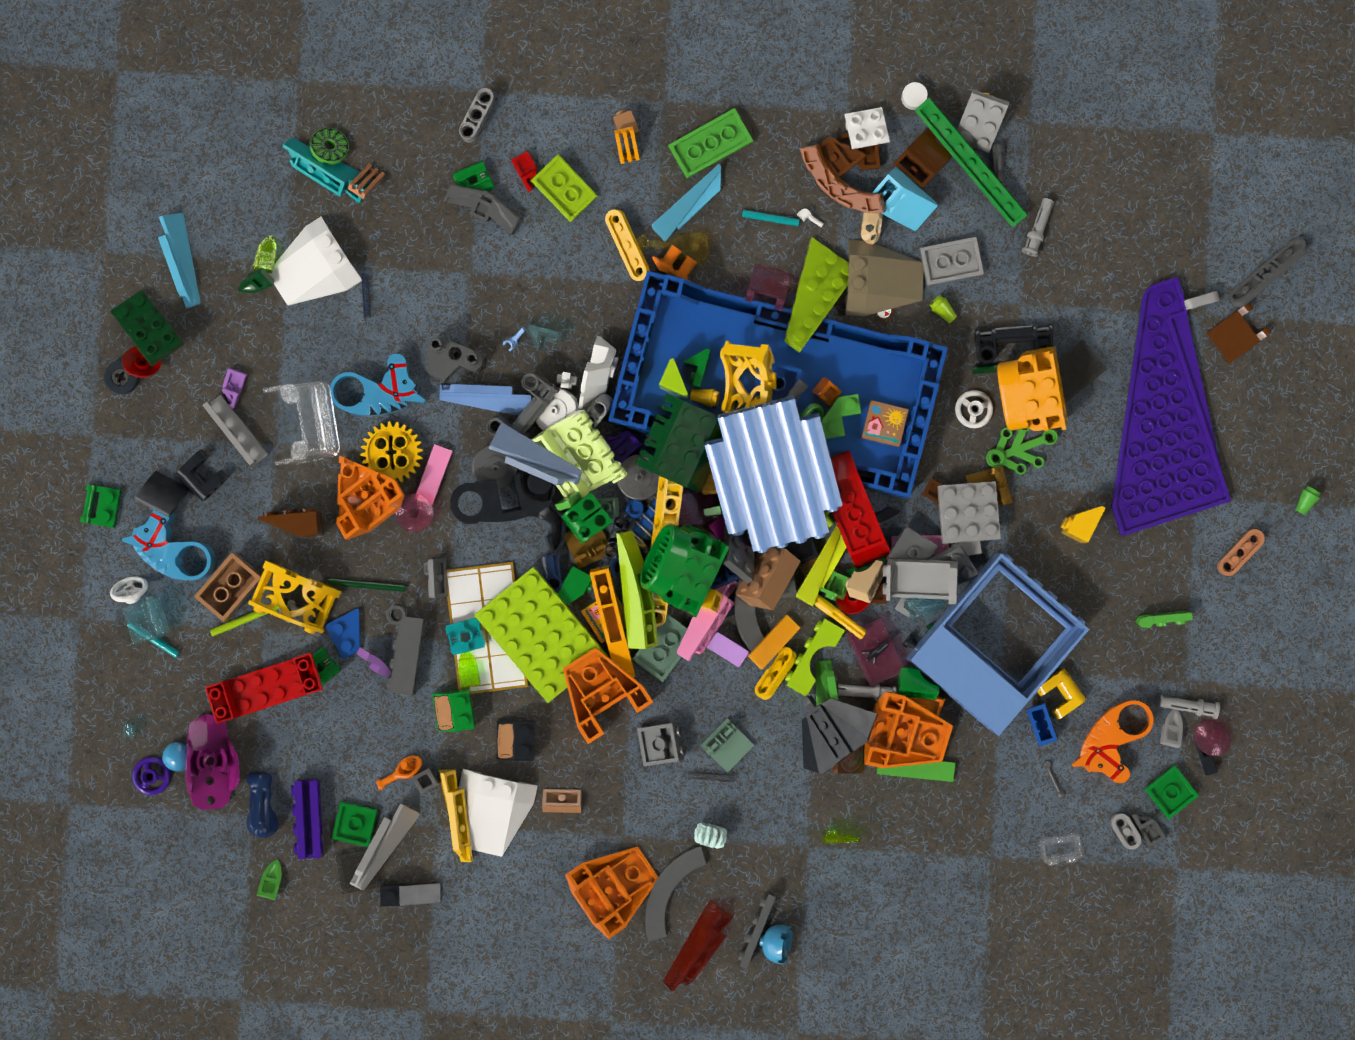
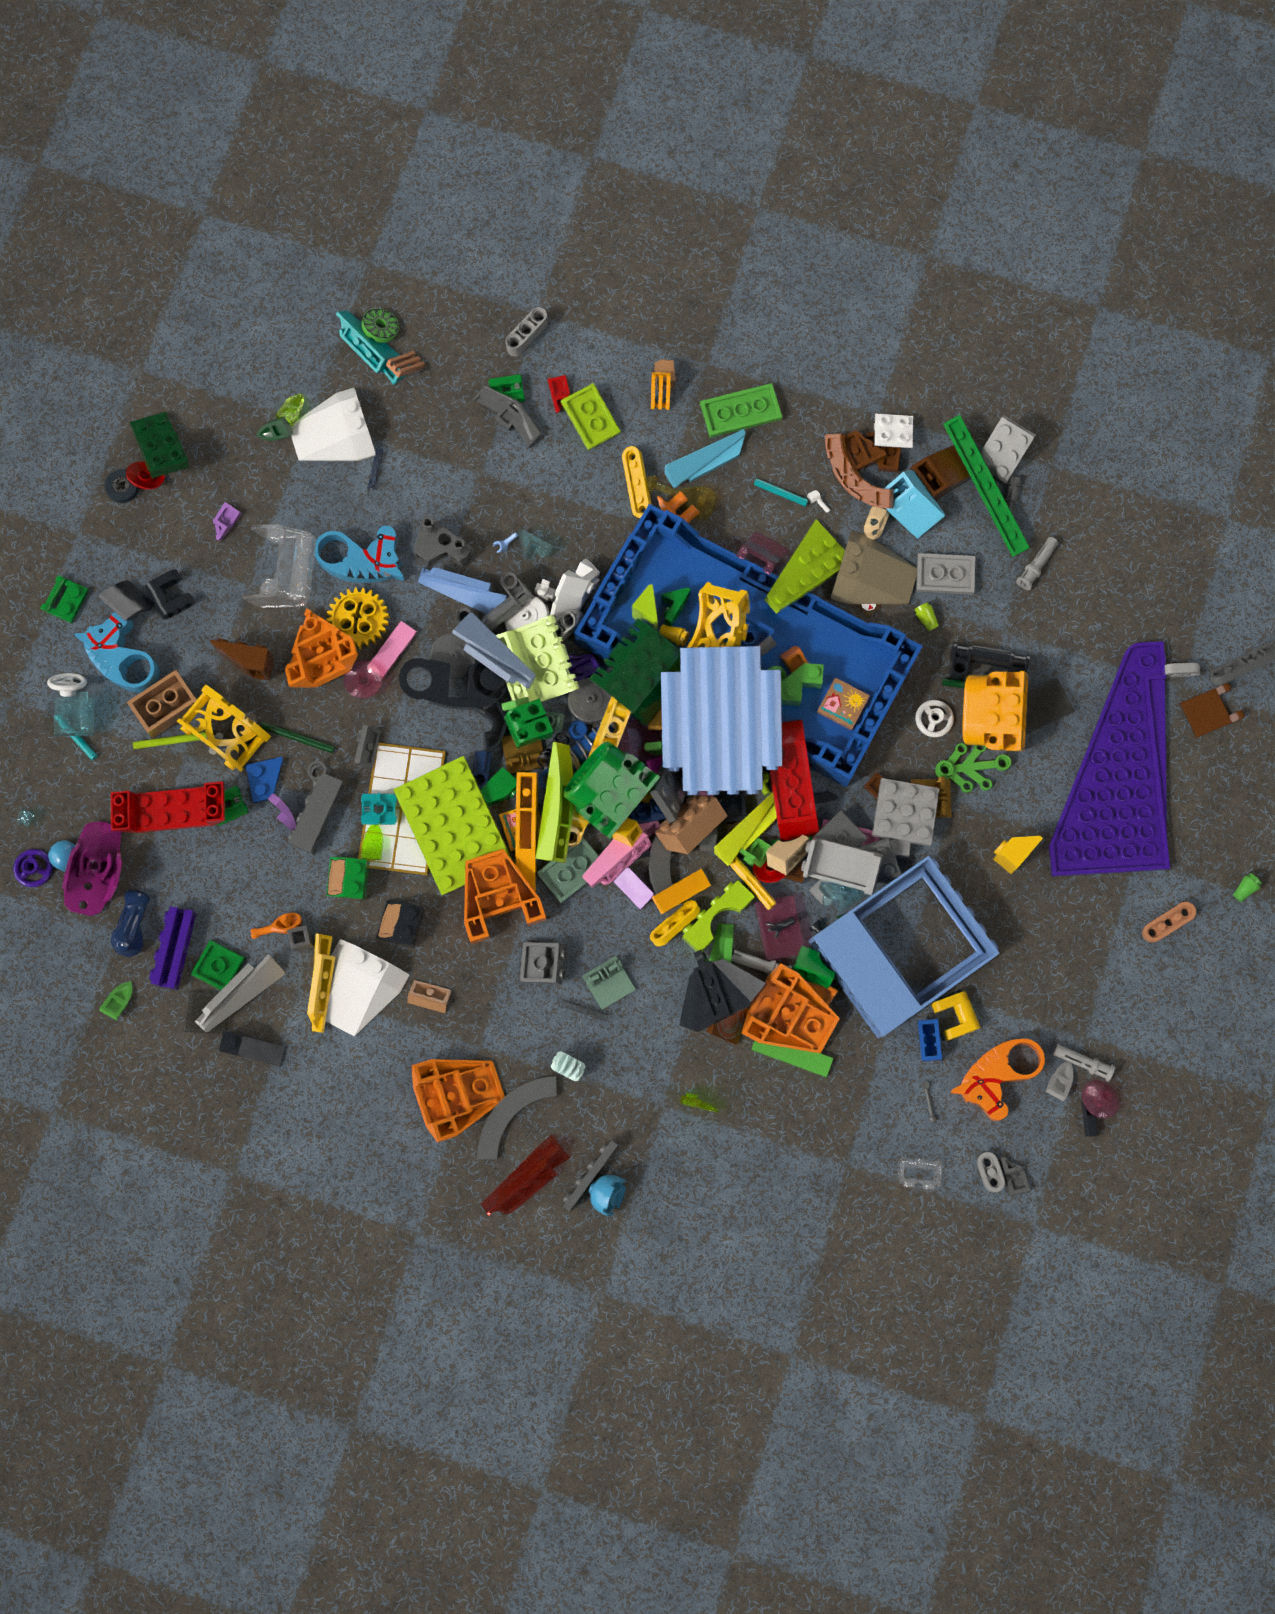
camera: 15 degrees right, 10 degrees down
medium azure wedge [158,213,201,309] -> none
light grey fence [202,395,269,467] -> none
white piece [901,82,927,110] -> none
bright green hinge [1135,610,1193,628] -> none
green plate [1144,765,1199,820] -> none

